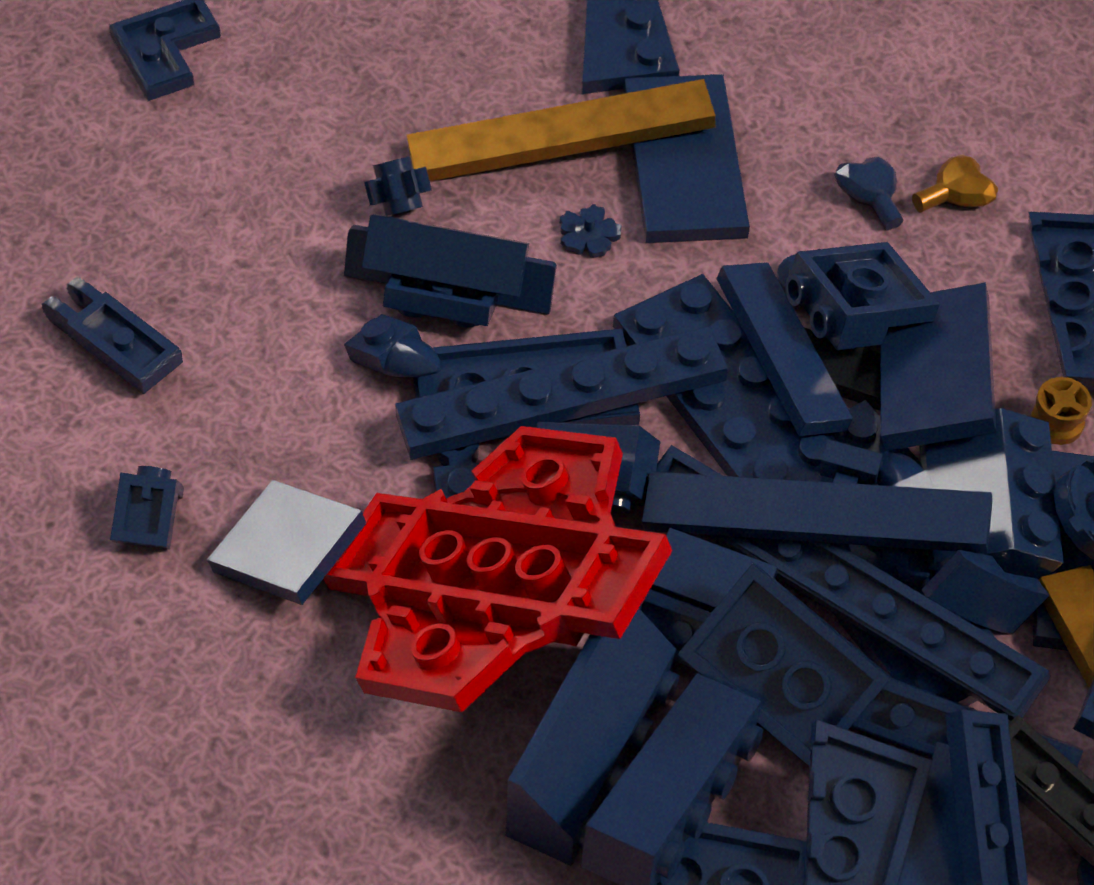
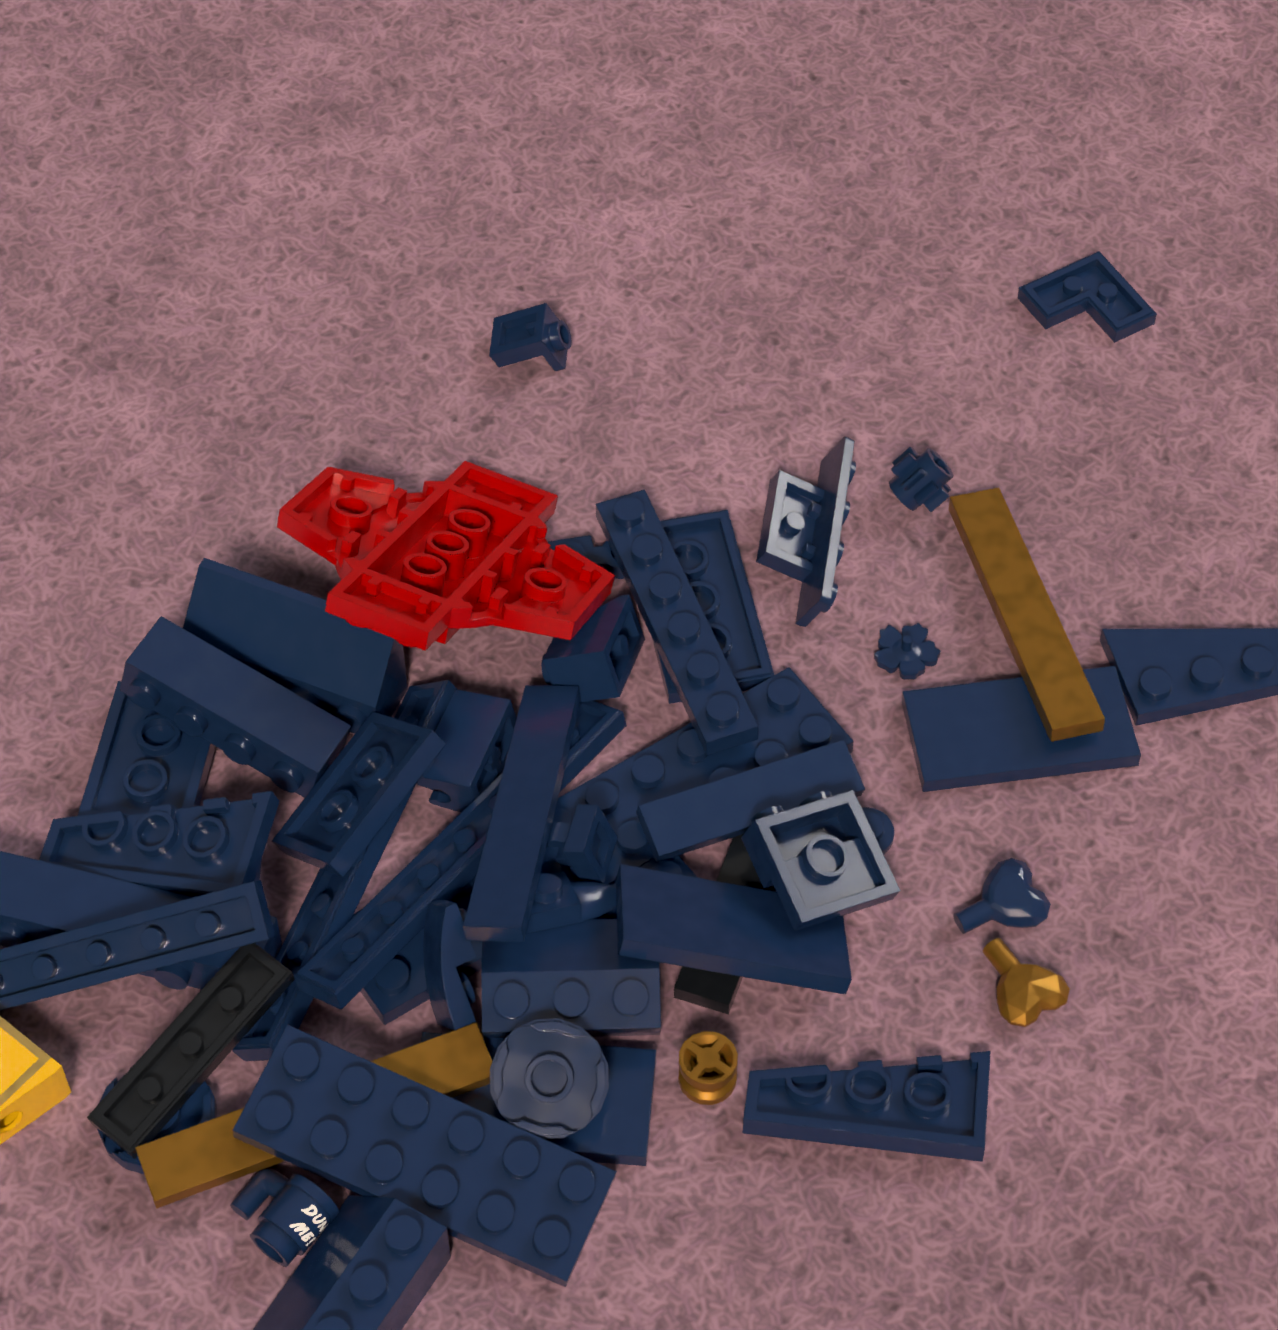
camera: 90 degrees right, 0 degrees up
dark blue hinge [41,277,183,394] -> none
tile [207,480,367,605] -> none
dark blue plate [344,314,441,377] -> none
dark blue tile [362,214,530,297] -> none

